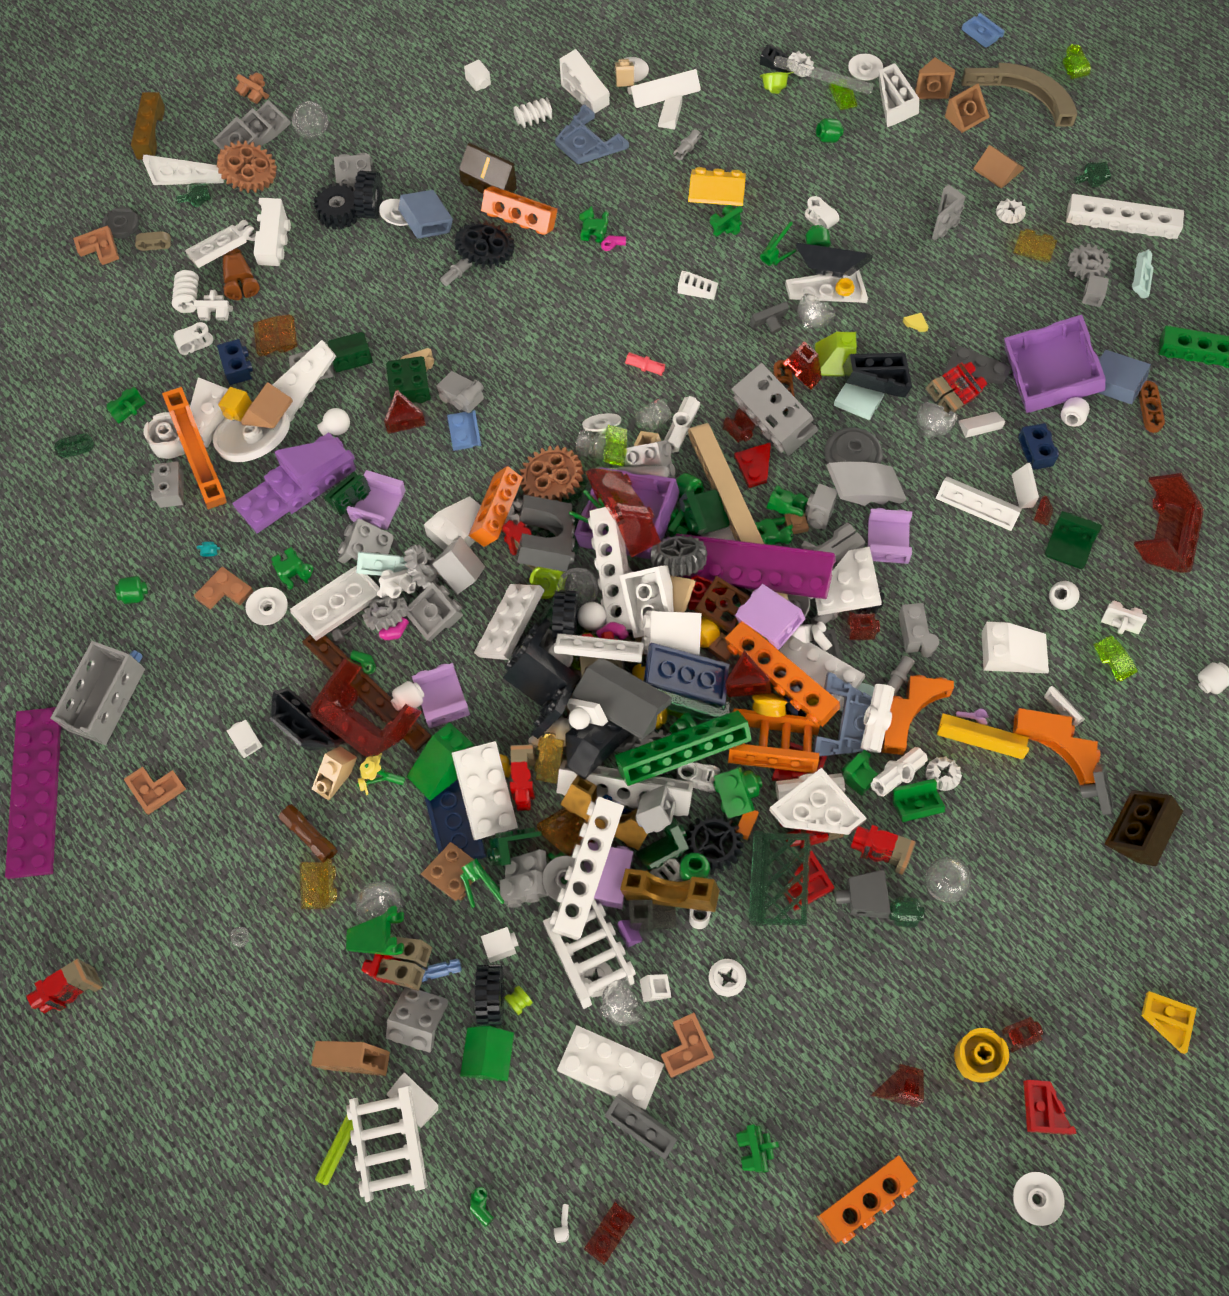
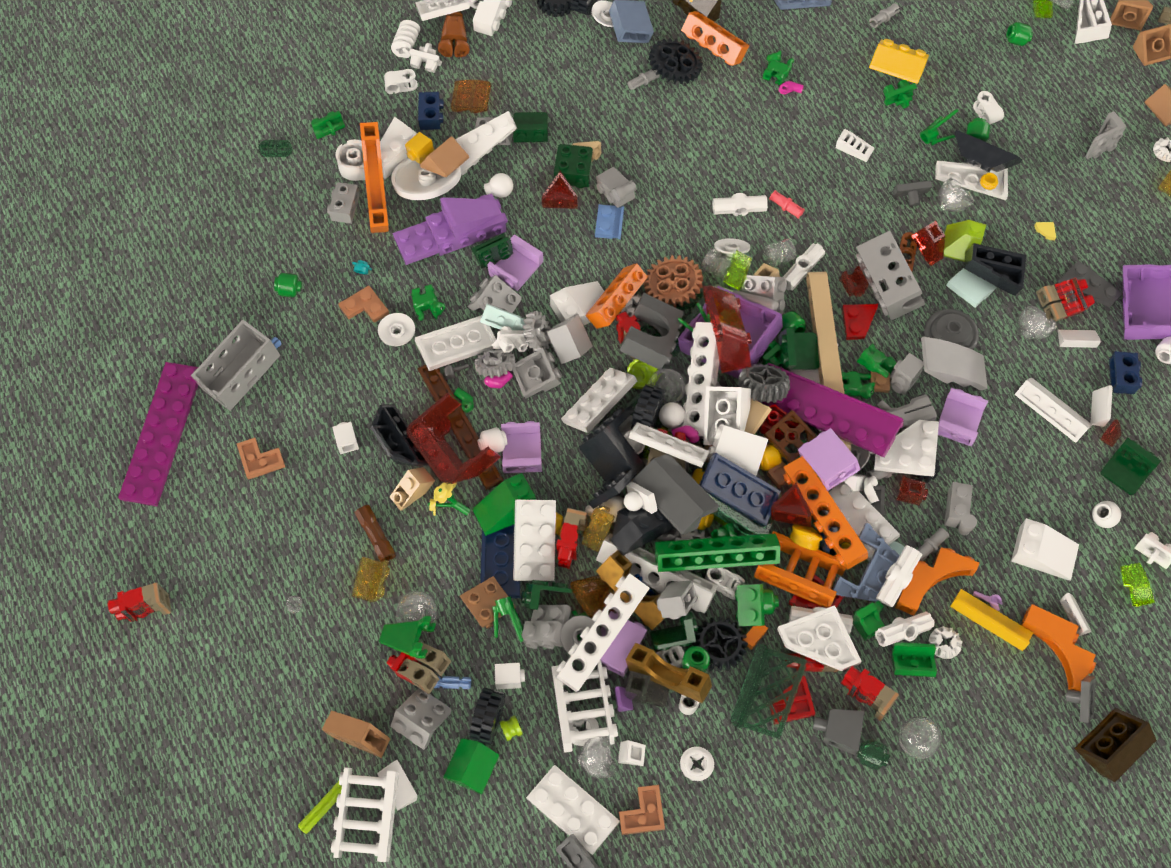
camera: 15 degrees right, 0 degrees up
none -> white piece [712,193,768,216]

